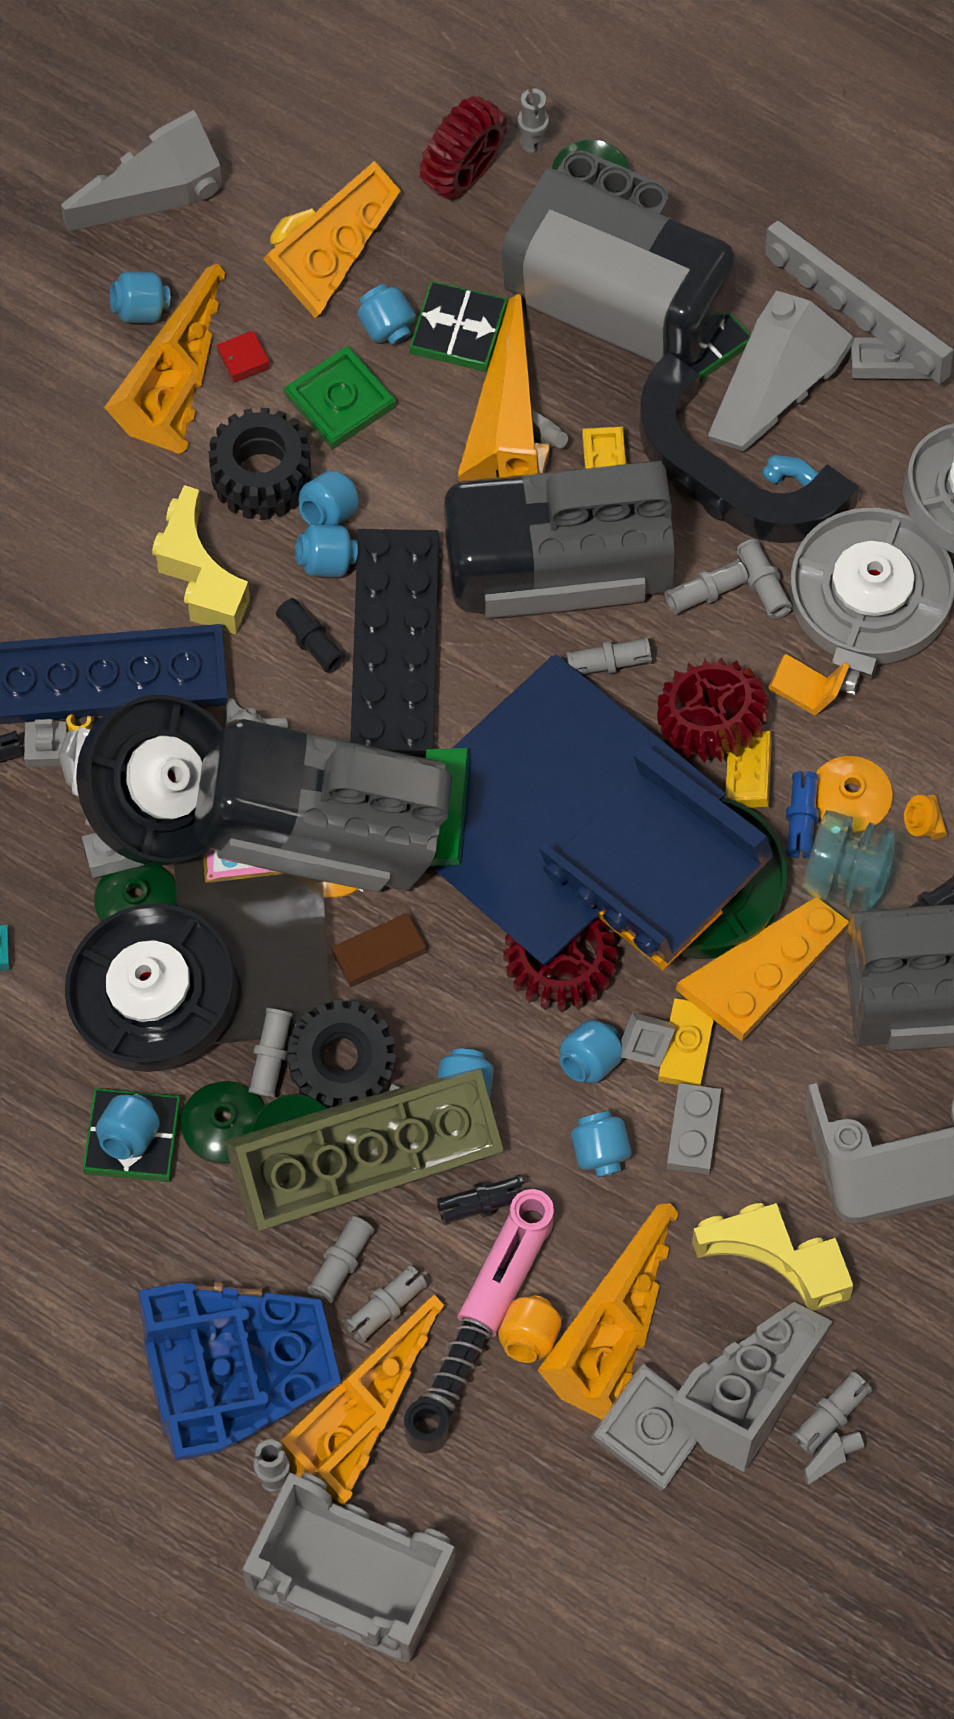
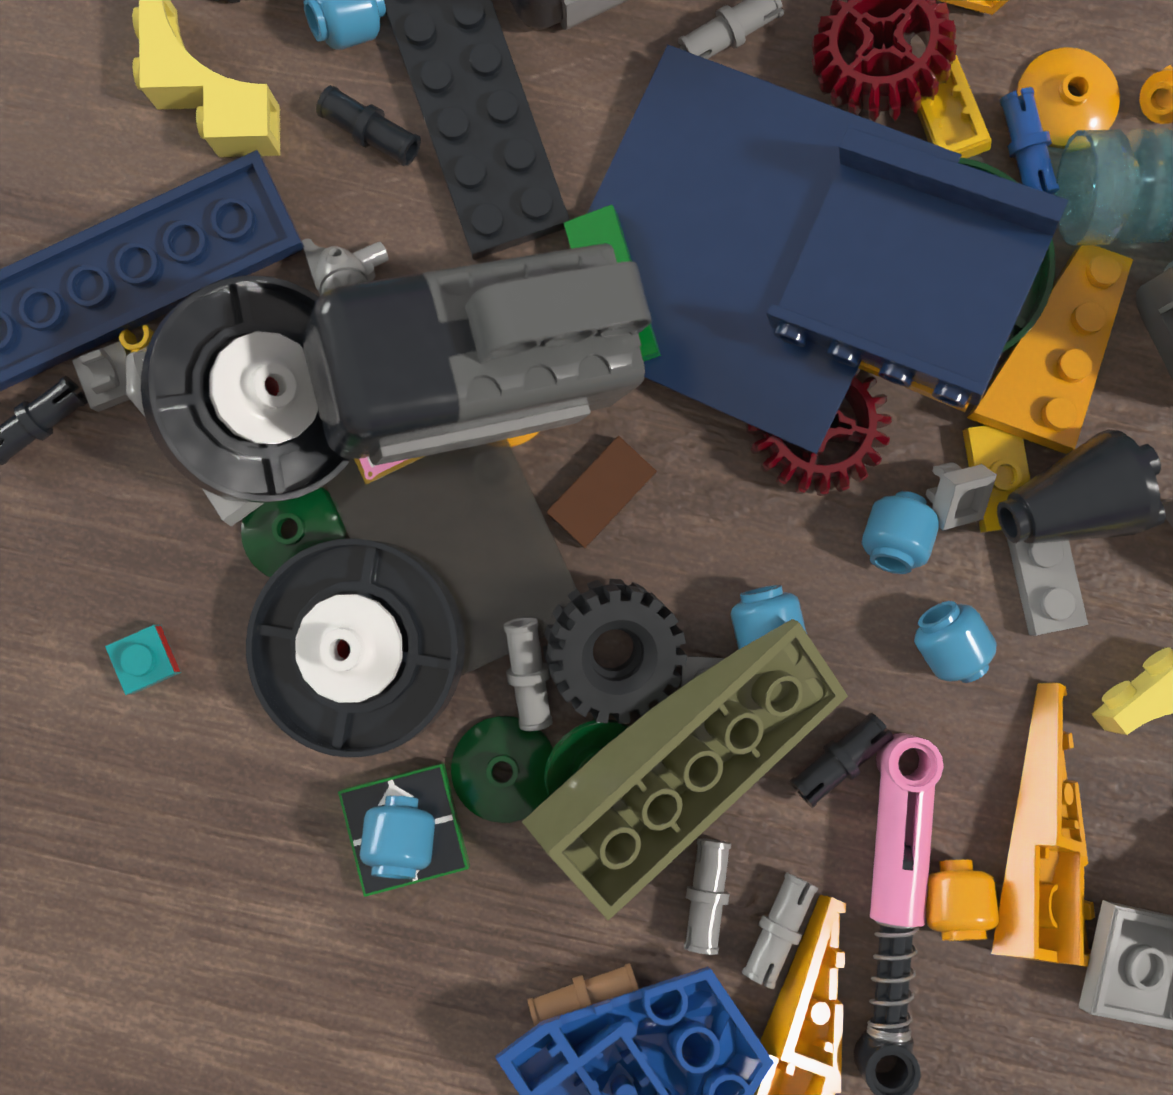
camera: 20 degrees left, 20 degrees up
none -> black cone [997,429,1166,544]

